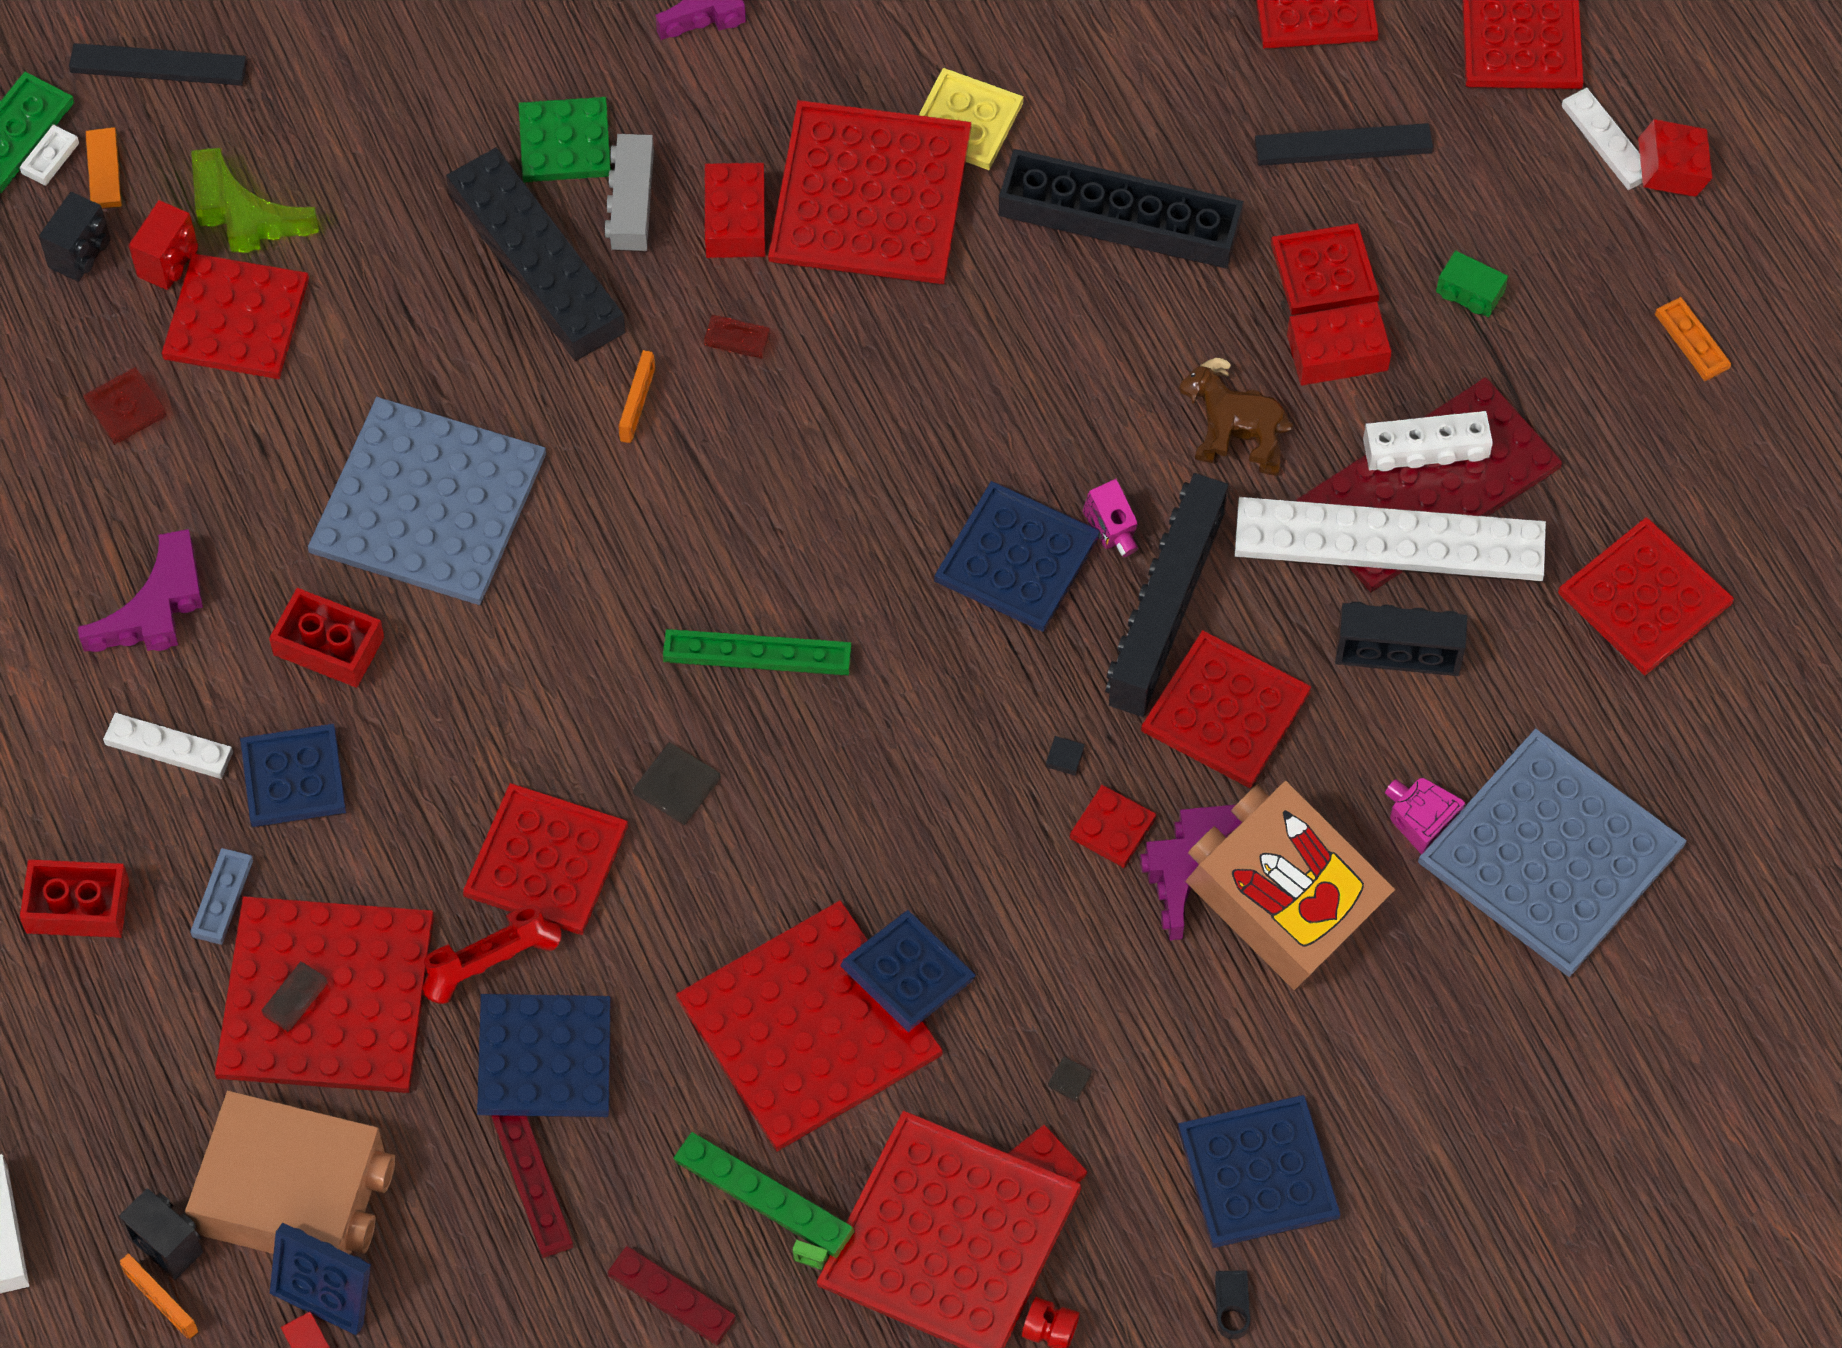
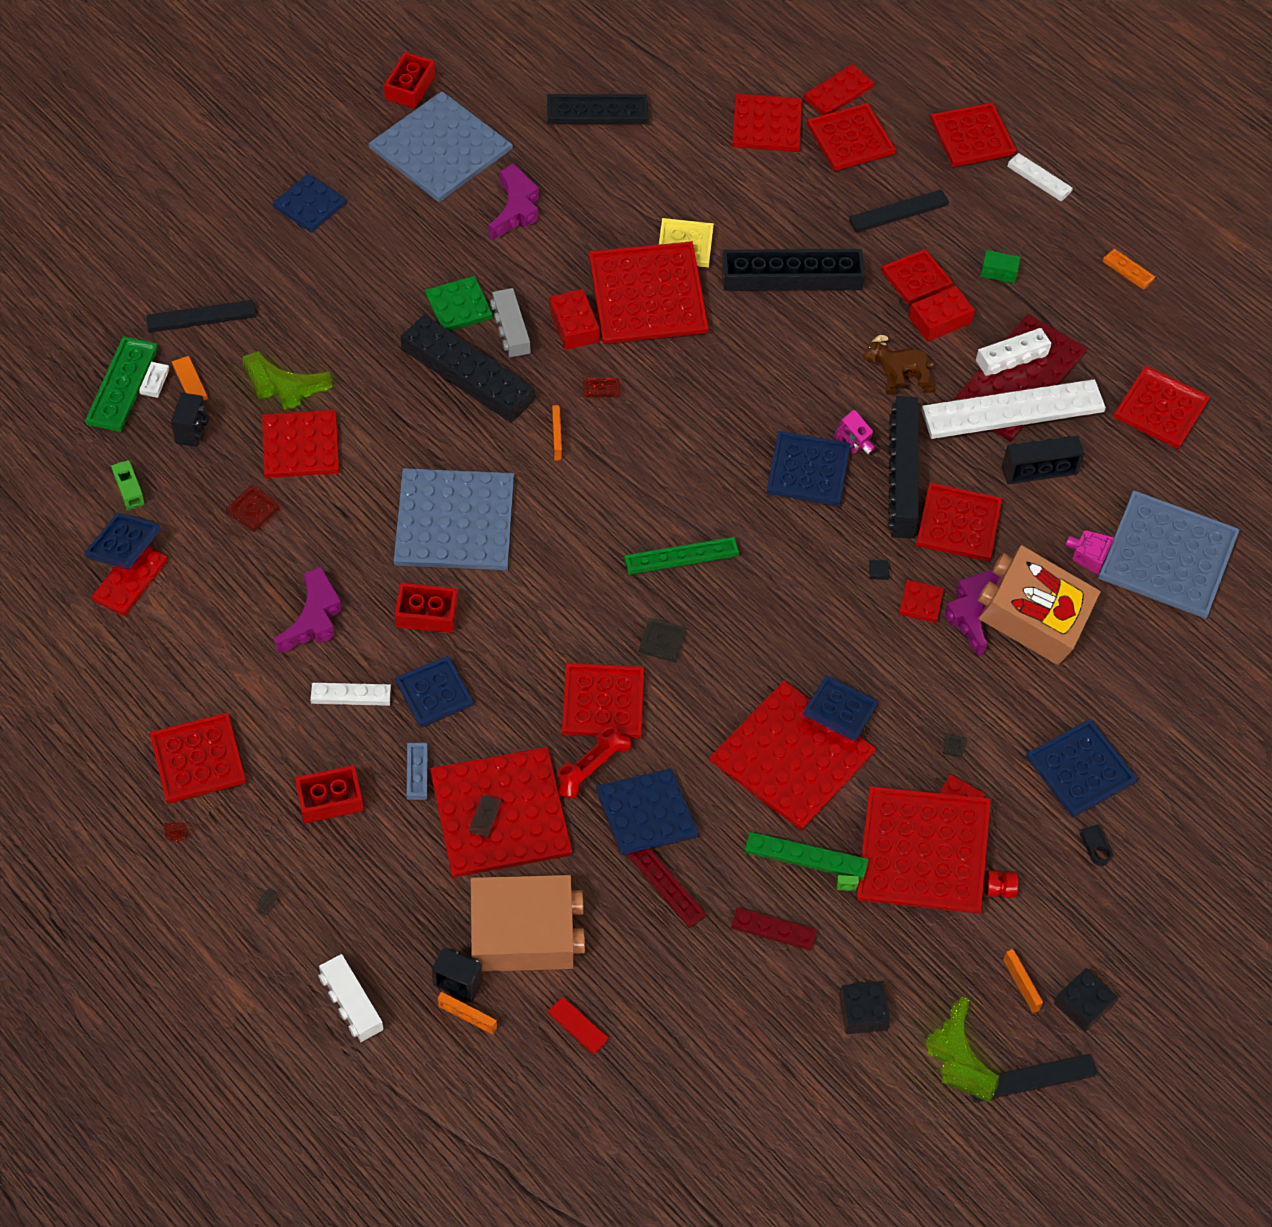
camera: 20 degrees left, 5 degrees down
red brick [128,200,198,290] -> none
dark blue plate [269,1222,371,1336] -> none
red brick [1638,119,1712,197] -> none

